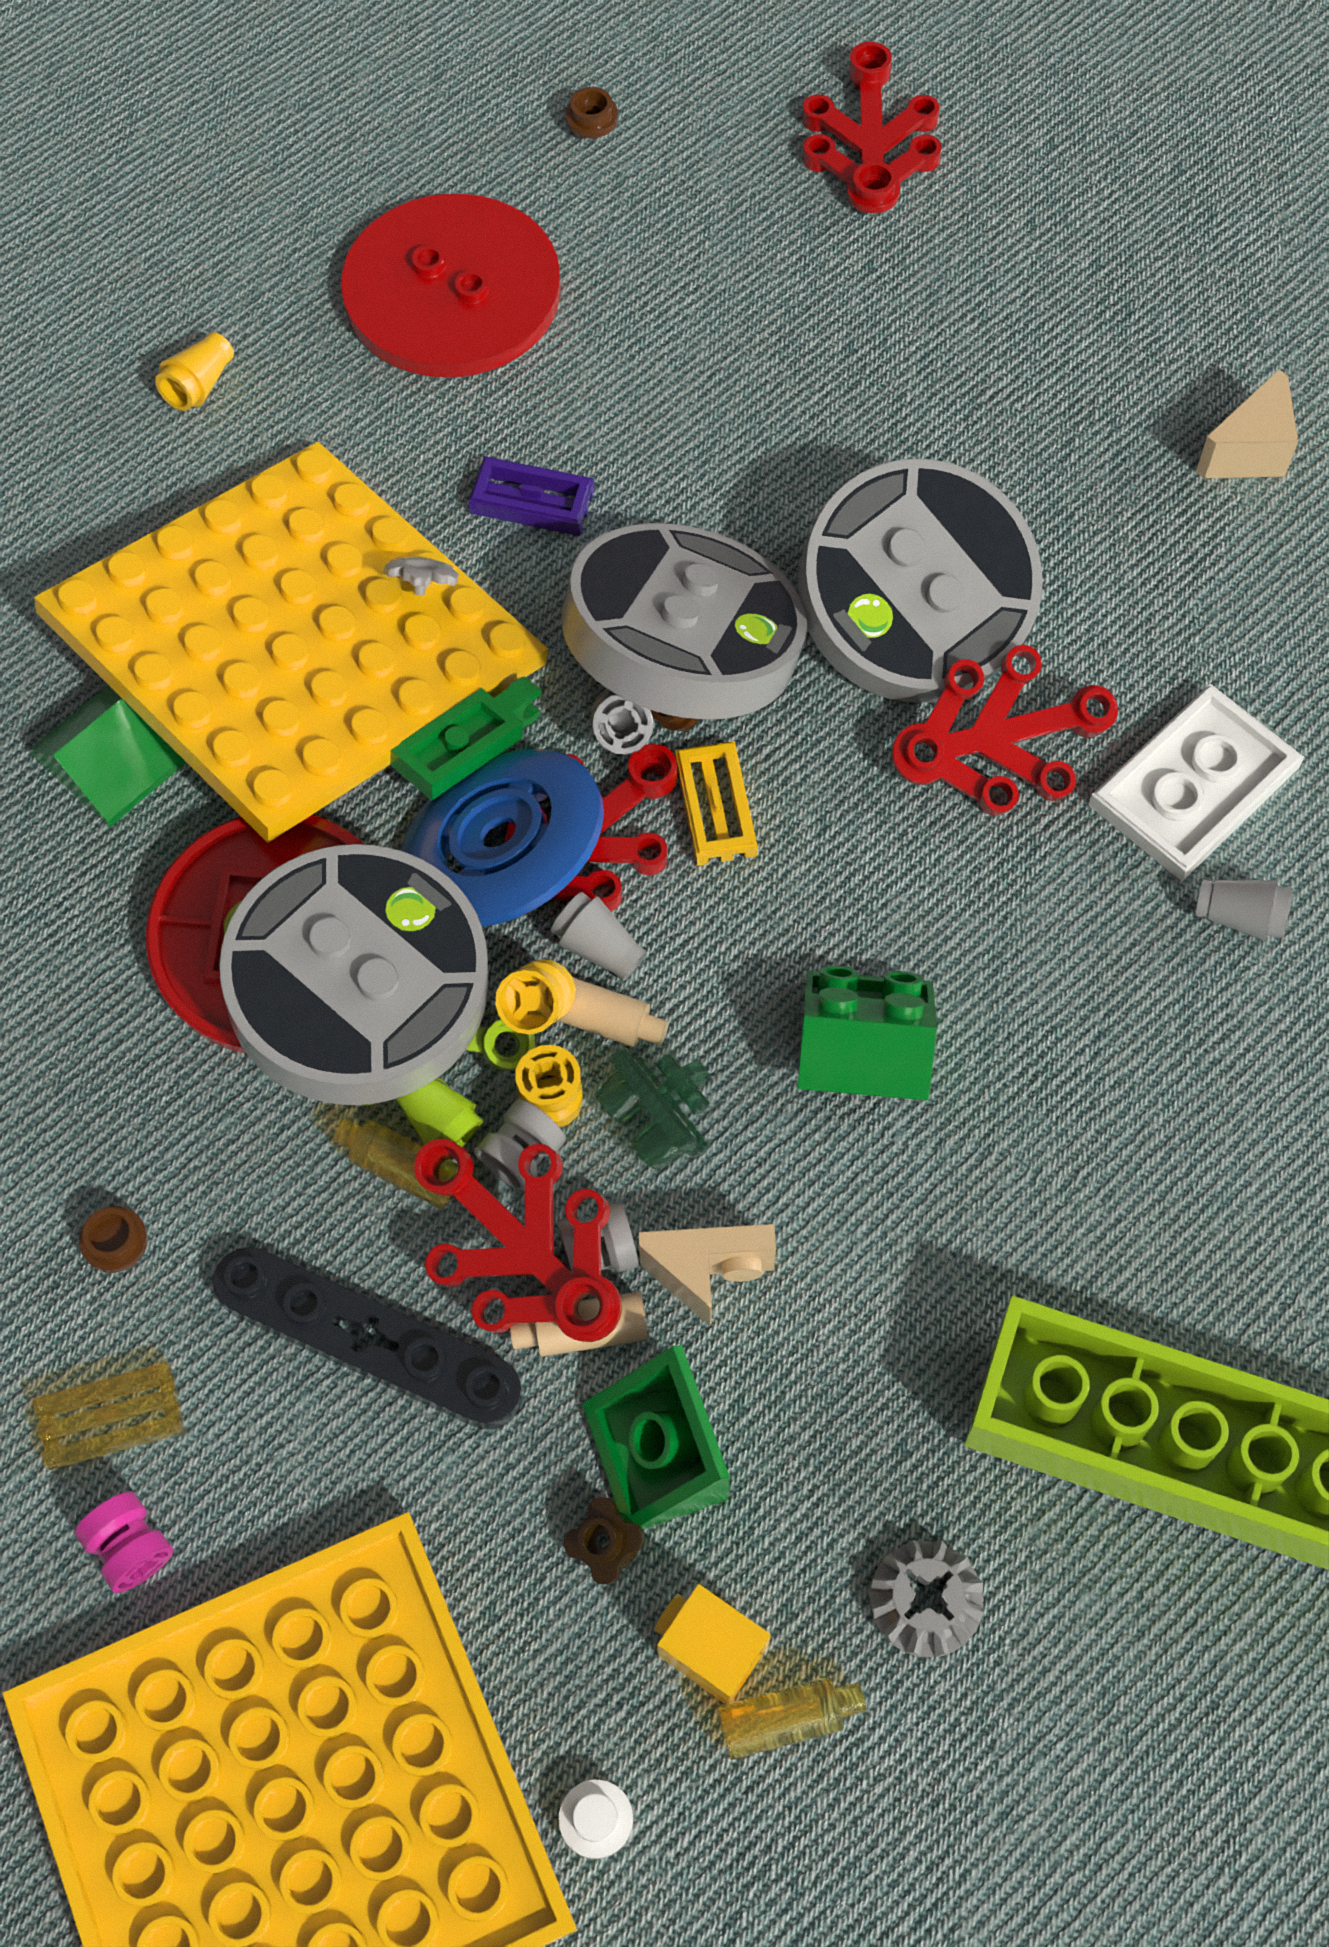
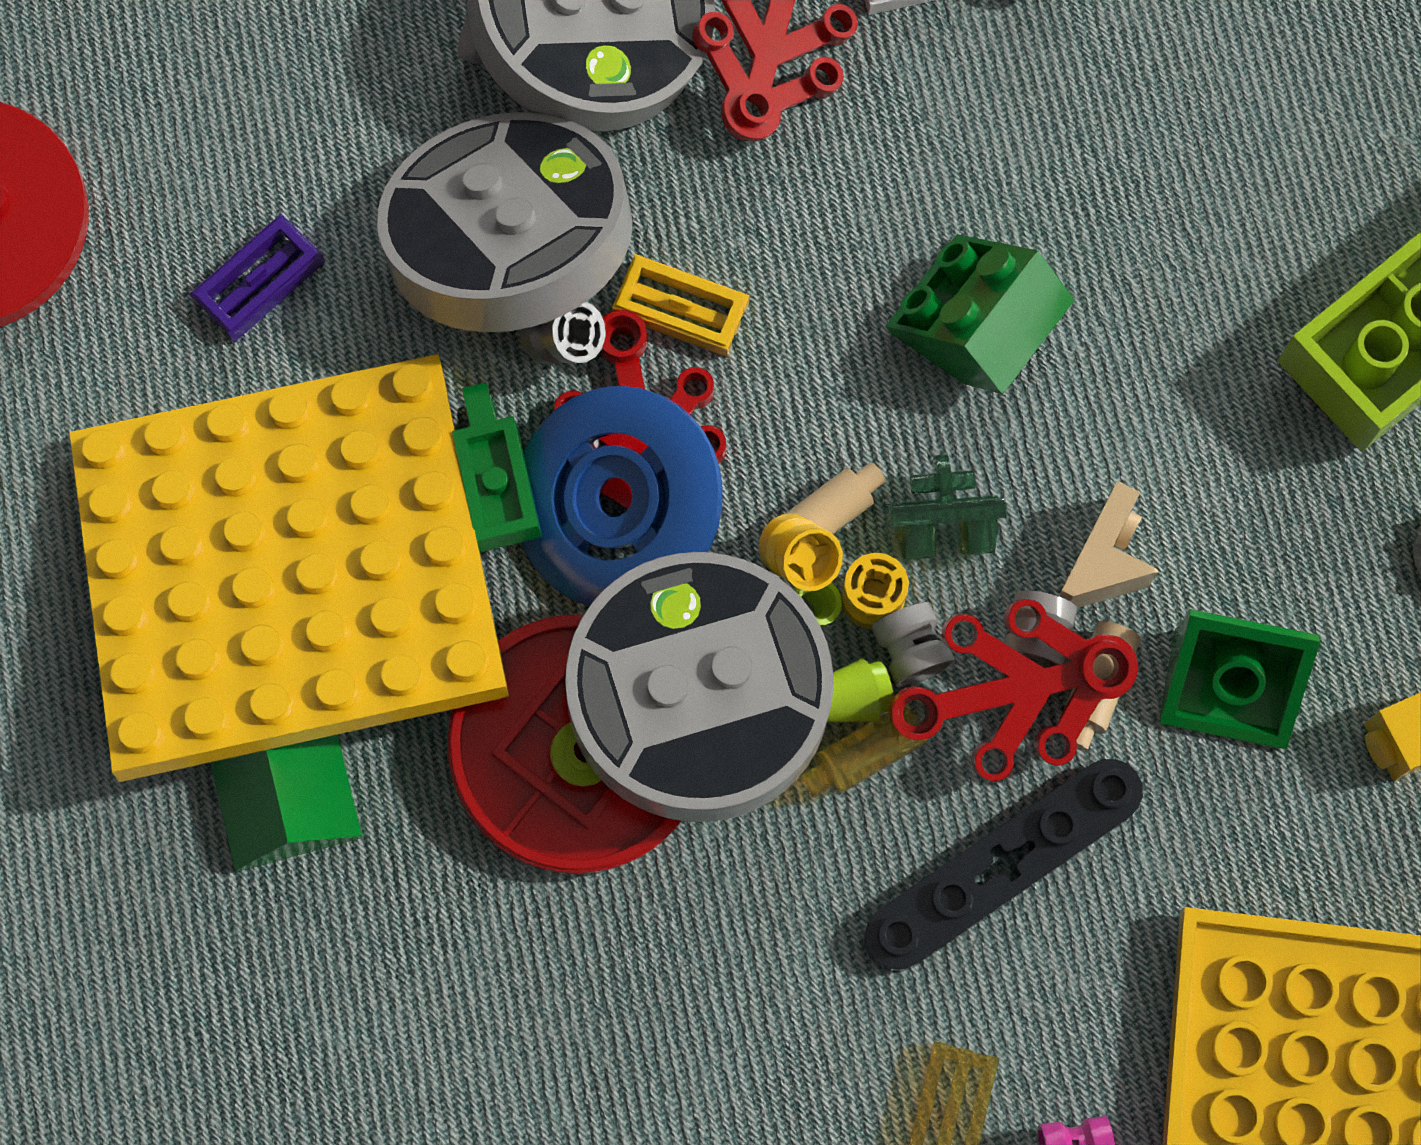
camera: 60 degrees left, 10 degrees up
reddish brown plate [79,1206,148,1273] -> none
light grey plant [384,557,459,595] -> none
light grey cone [551,892,647,981] -> none
dark brown plate [564,1497,644,1585] -> none

